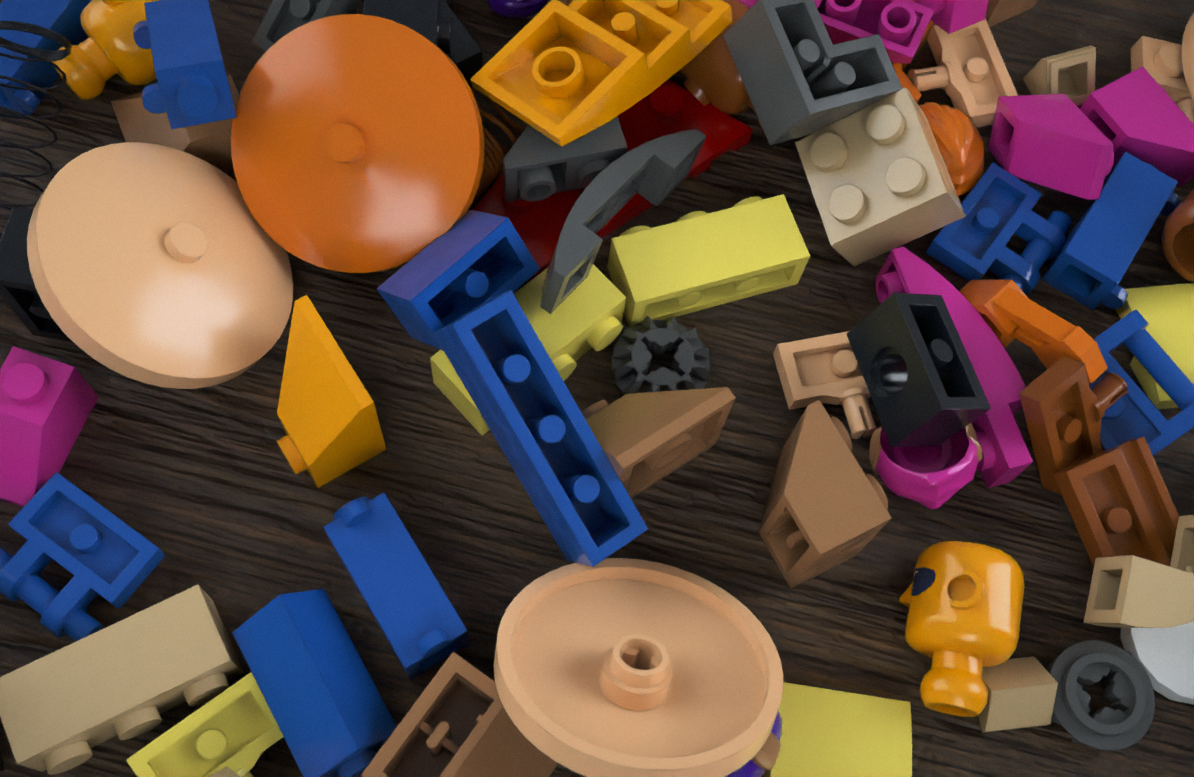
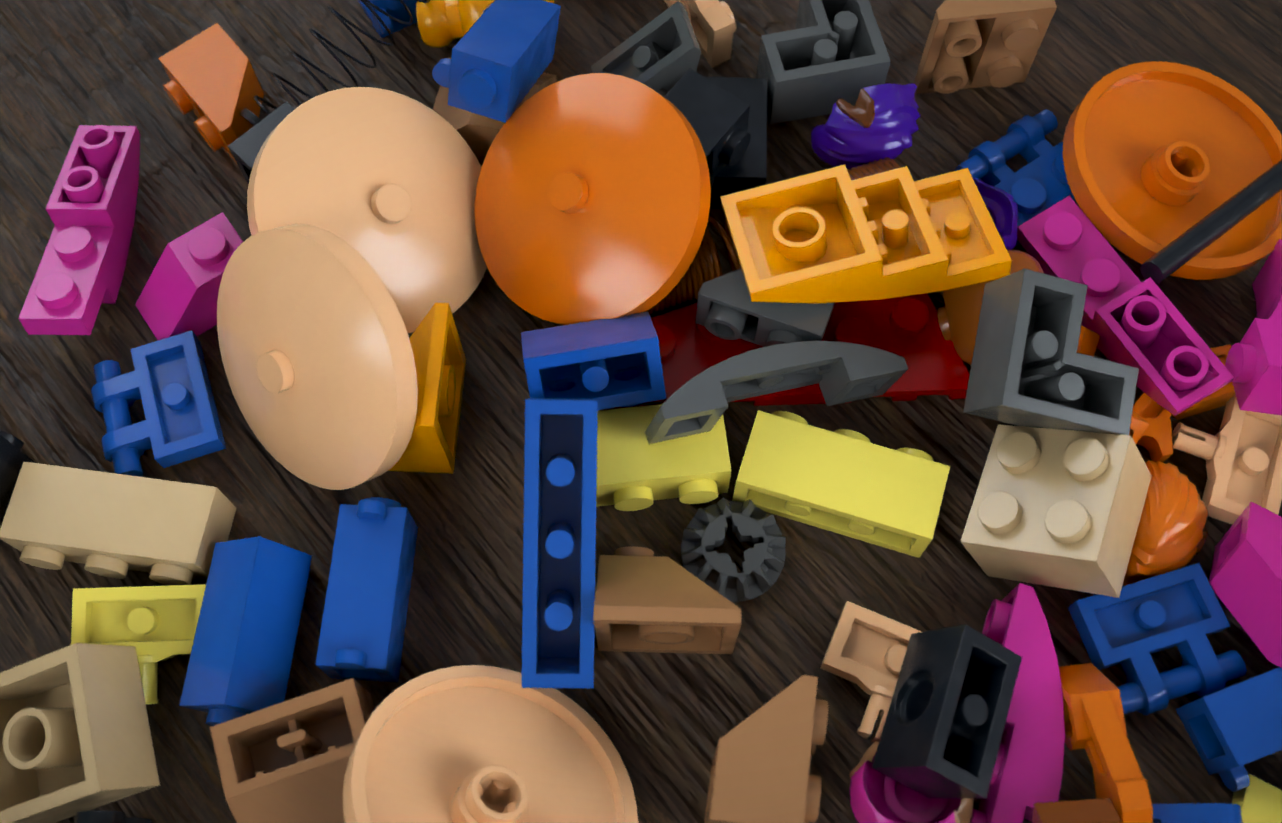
camera: 45 degrees right, 0 degrees up
none -> light nougat dish [217,224,418,490]

